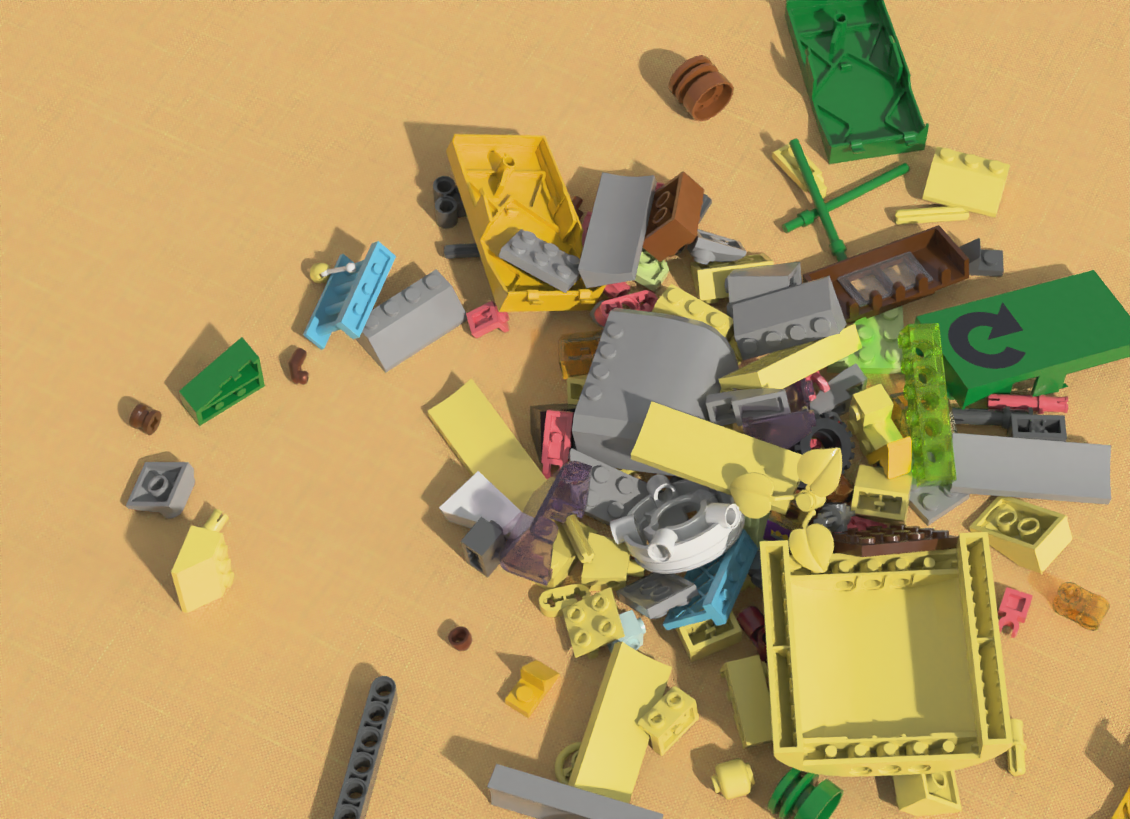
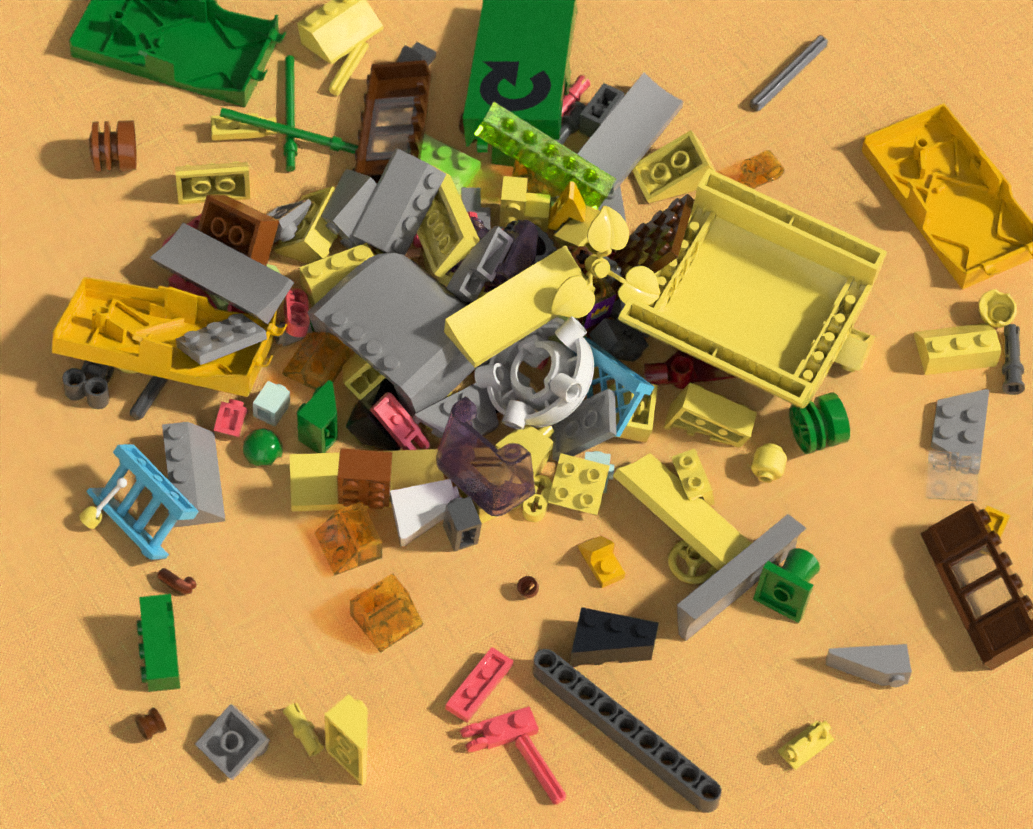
camera: 65 degrees left, 0 degrees up
none -> light yellow slope [175,162,251,204]
none -> green hair [243,428,283,466]
none -> light aqua brick [253,381,290,426]
none -> green slope [296,380,338,453]
none -> clear yellow slope [315,501,382,576]
none -> dark orange brick [337,448,392,510]
none -> clear yellow slope [350,573,423,653]
none -> coral plate [445,647,513,723]
none -> coral hinge [460,706,539,752]
none -> coral axle [515,734,566,805]
none -> black wedge [570,607,659,667]

